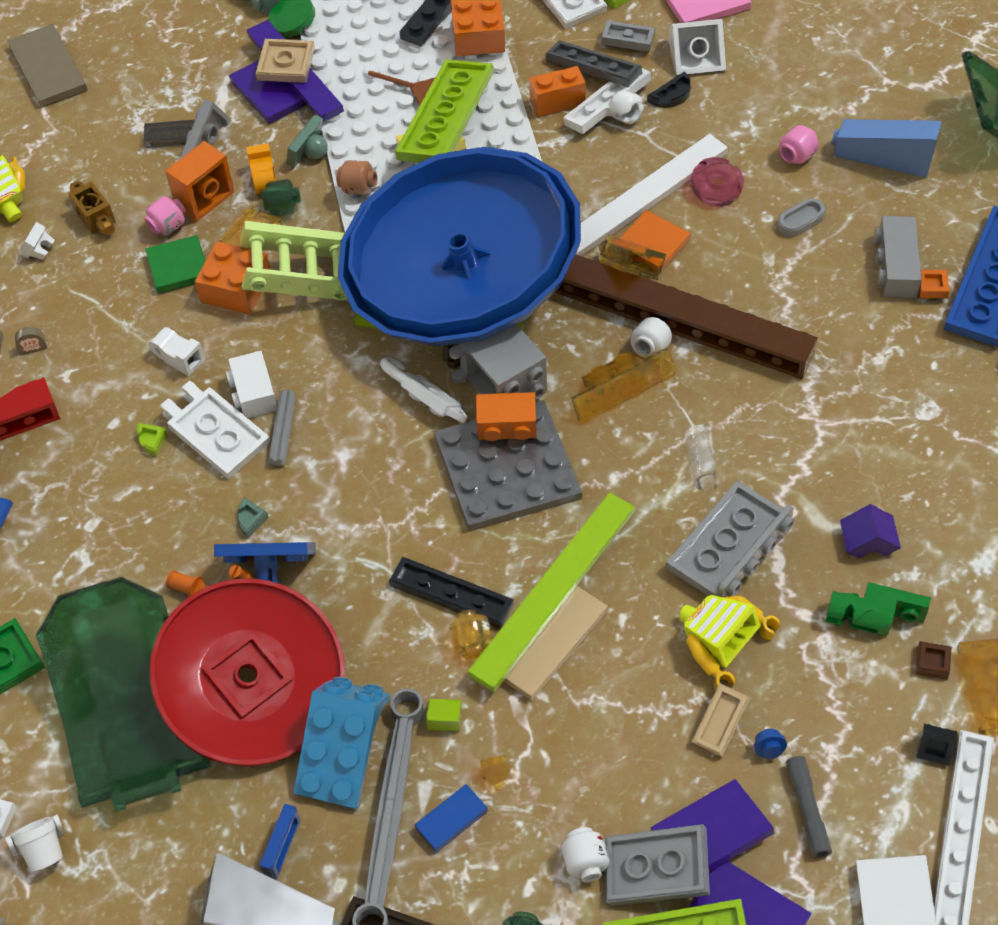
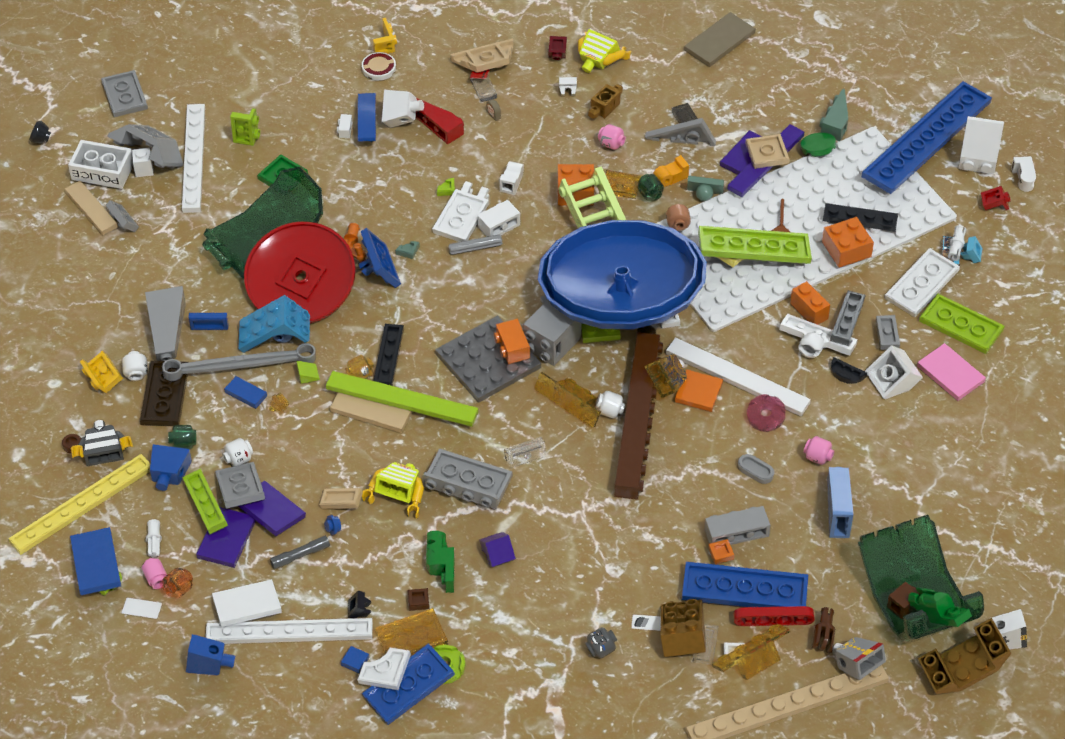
camera: 70 degrees right, 5 degrees down
white piece [5,815,65,871] -> none
green tile [145,235,205,294] -> none
orange brick [165,141,235,222] -> none
white plate [380,357,468,423] -> none

